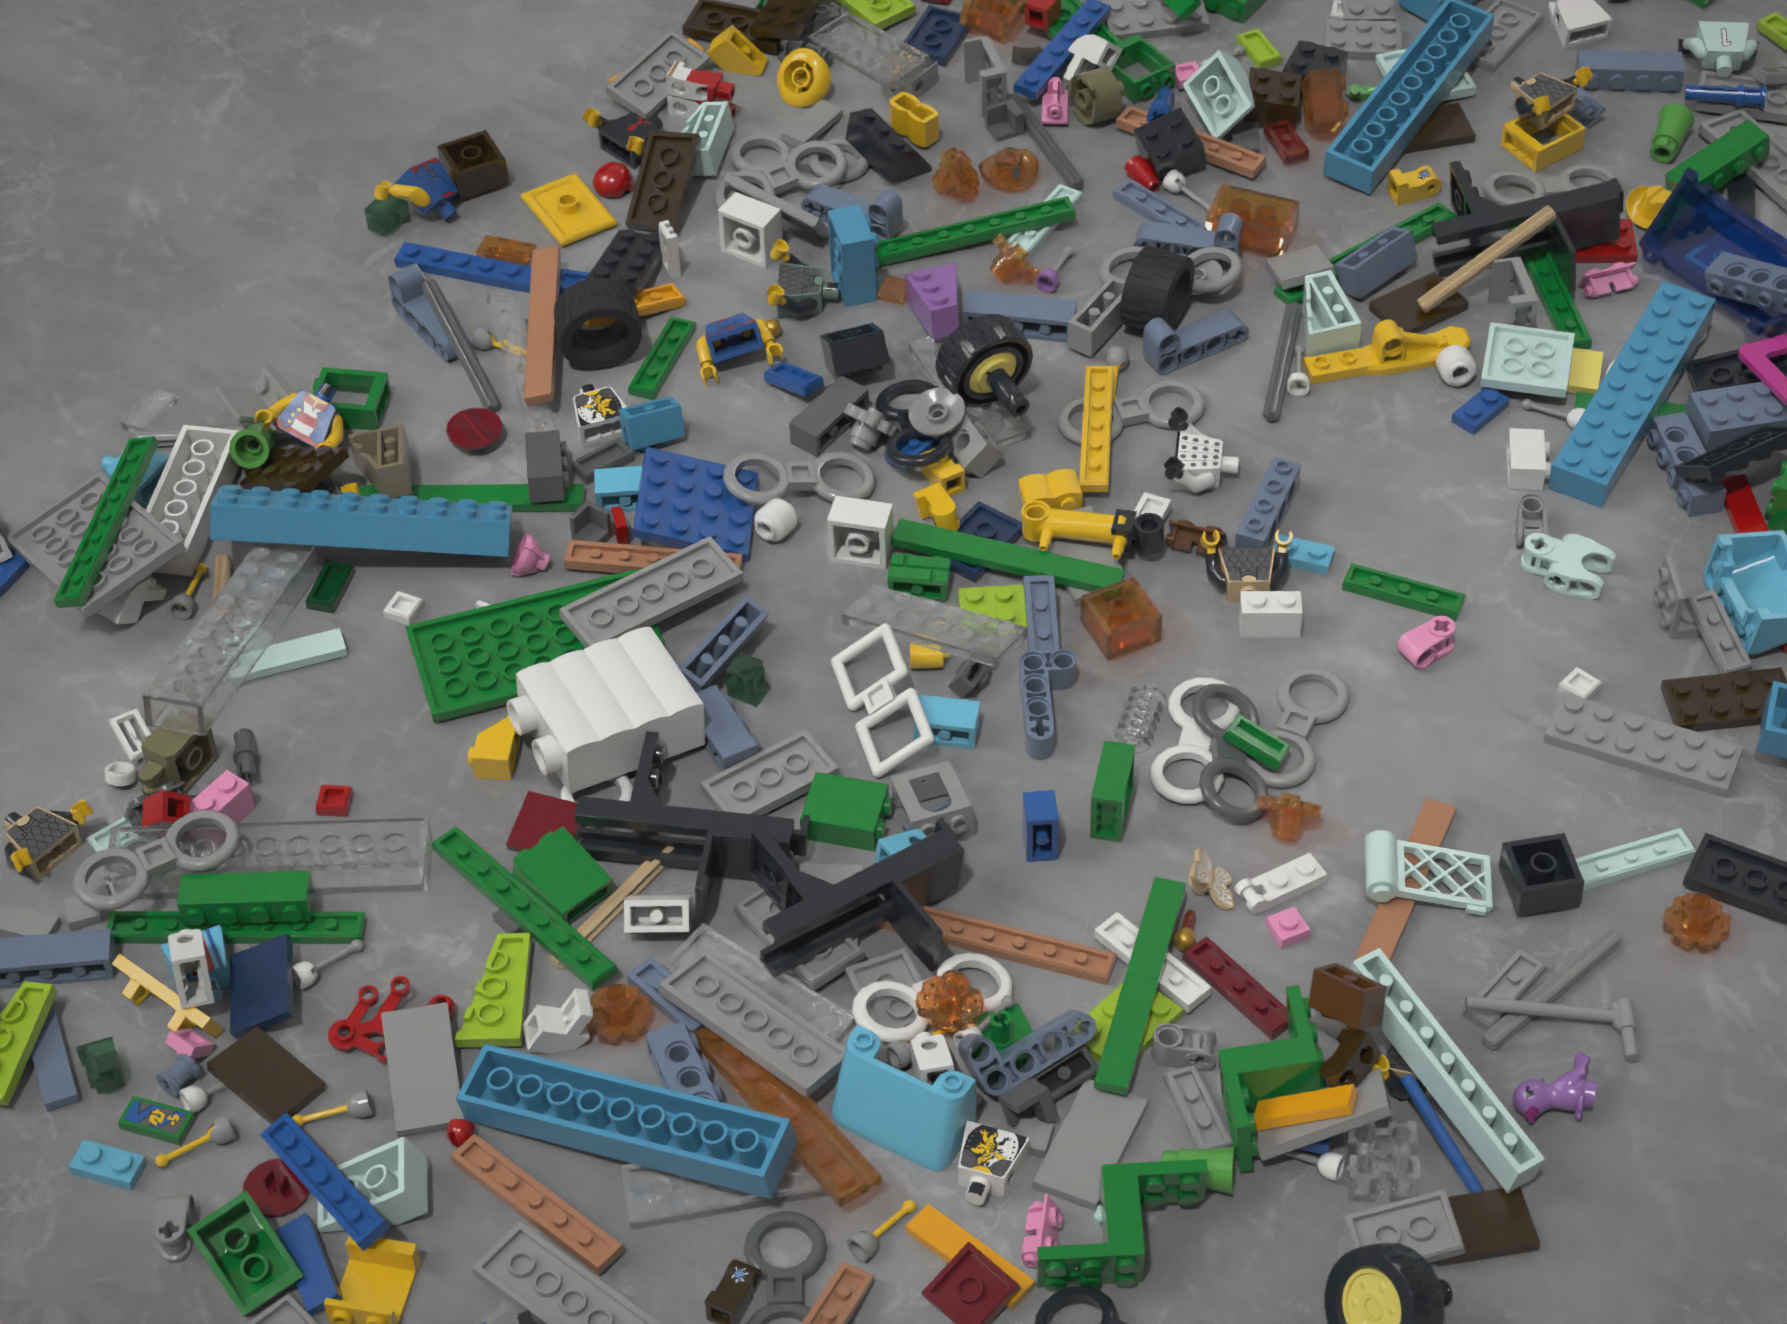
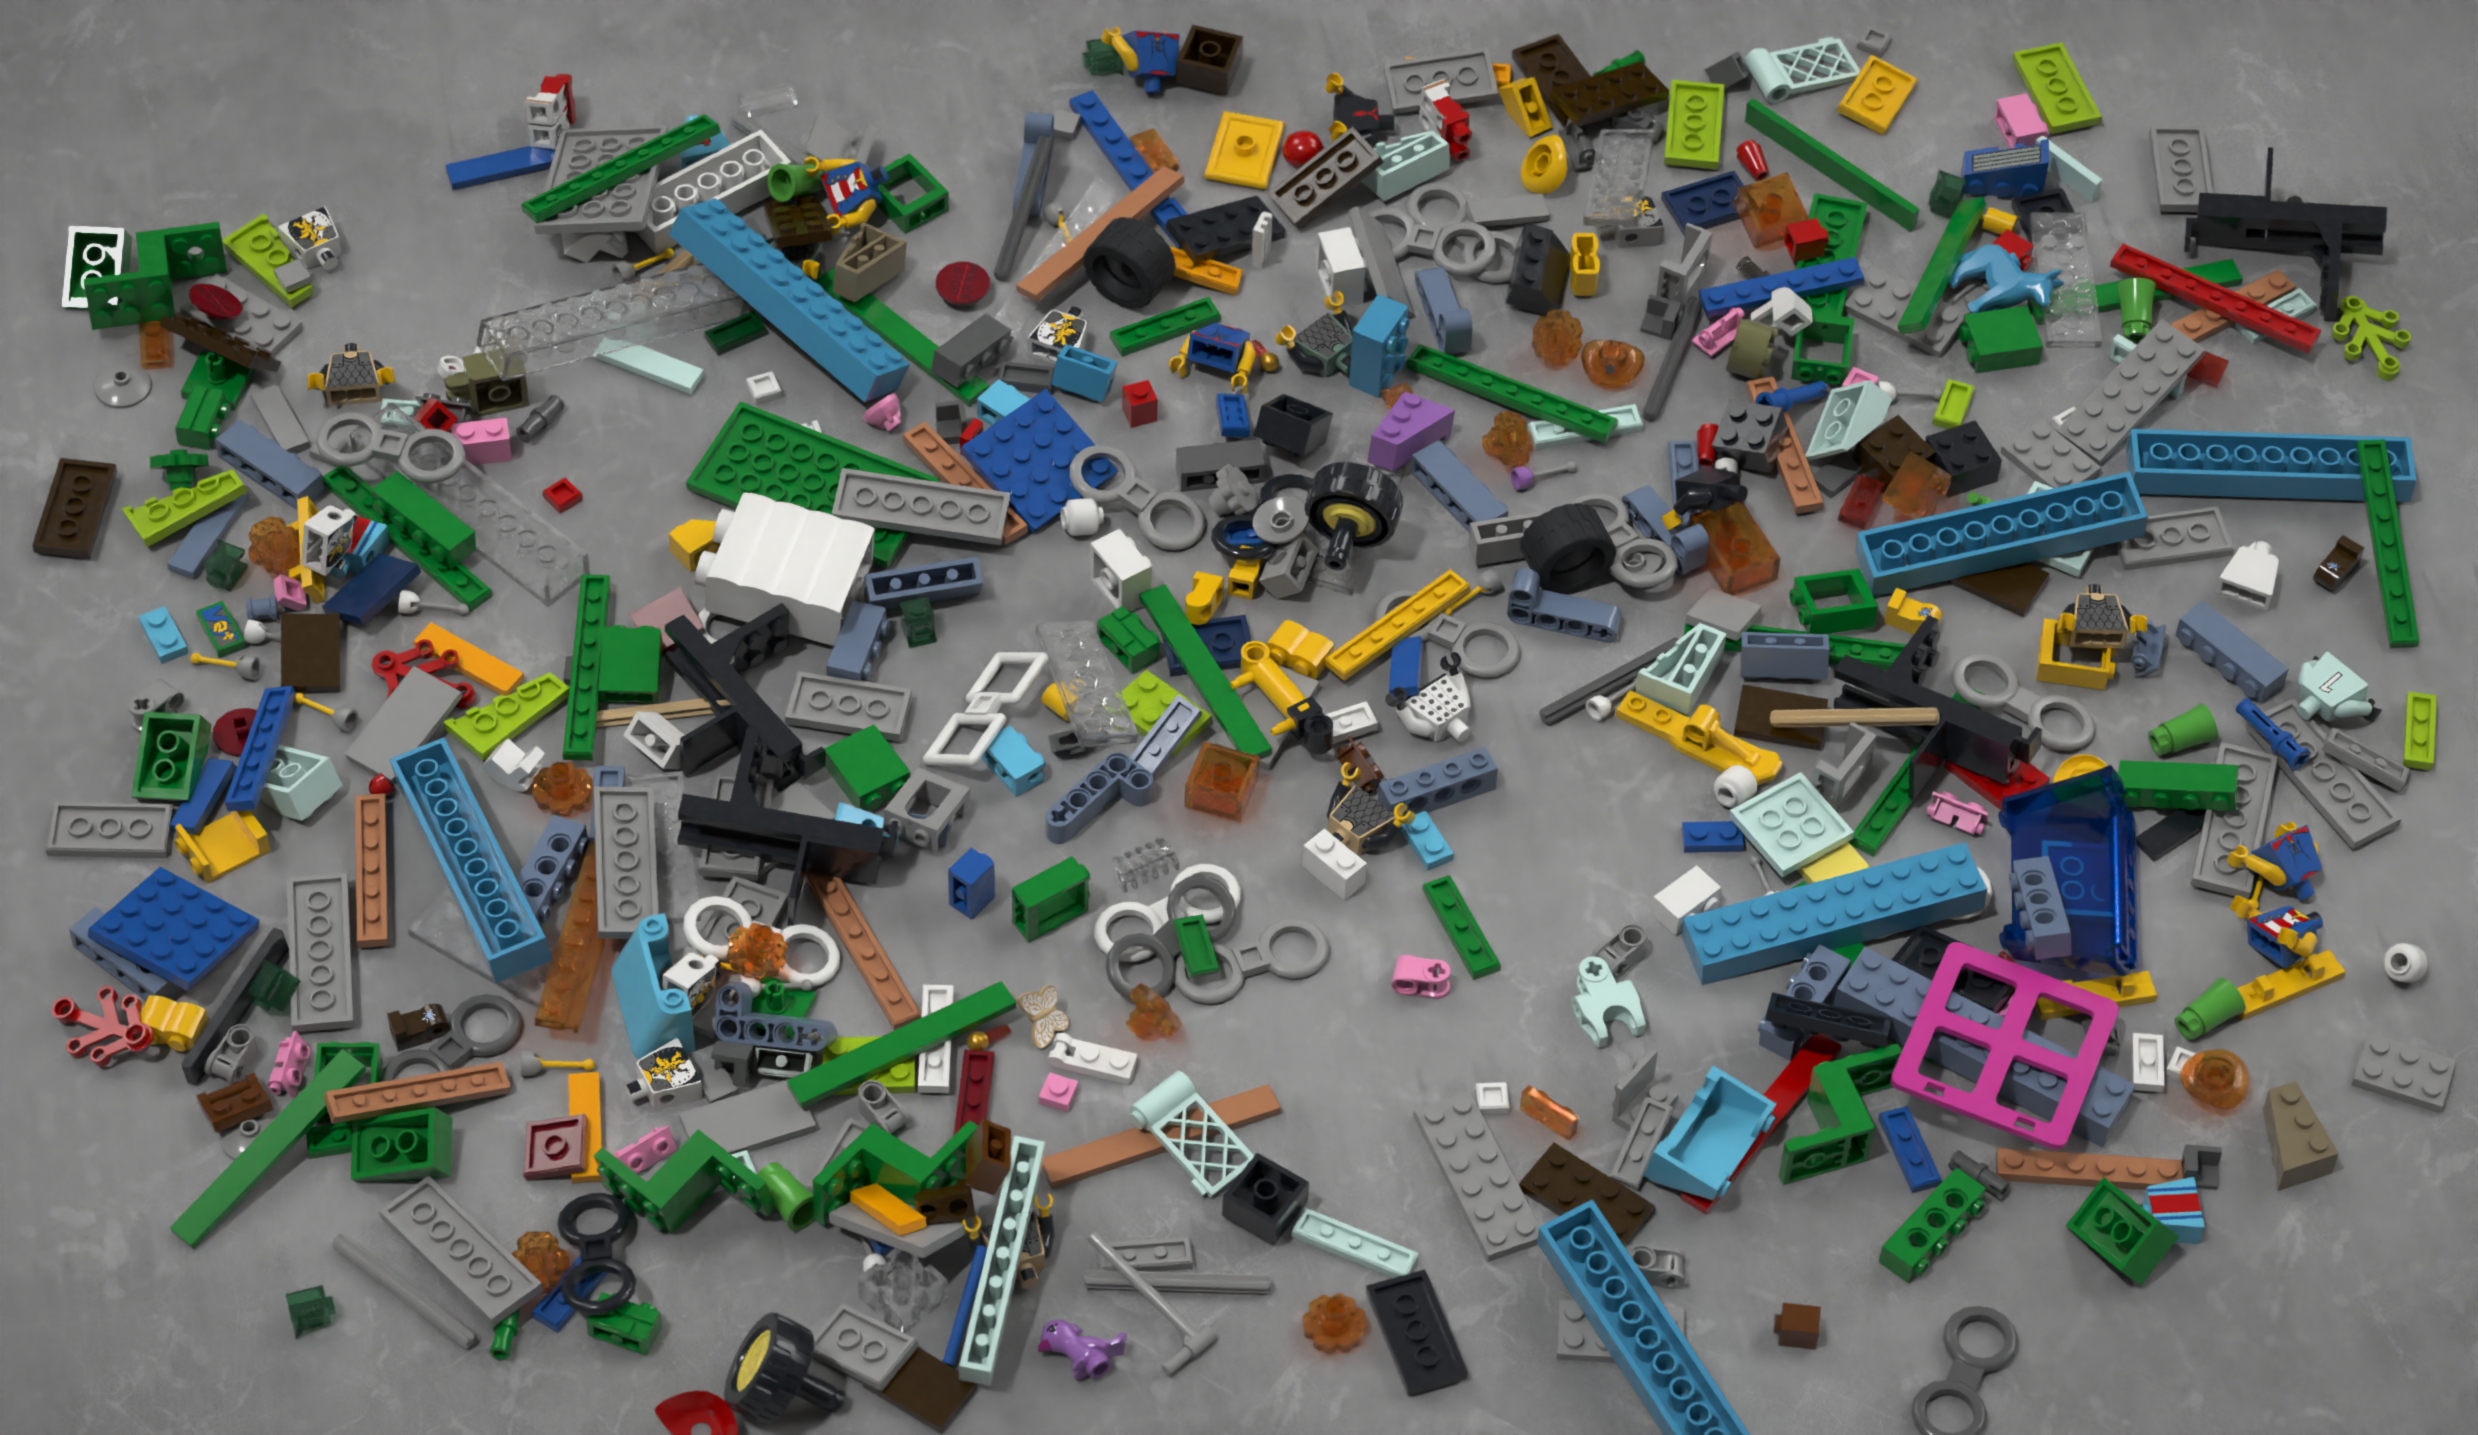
camera: 40 degrees right, 5 degrees up
none -> clear orange plant [248,516,300,575]
none -> light orange tile [413,622,524,696]
none -> red brick [1122,380,1158,428]
none -> blue tile [1389,636,1423,698]
none -> clear orange plate [1519,1085,1578,1141]
none -> black torso [1662,467,1748,530]
none -> green window [1789,568,1878,634]

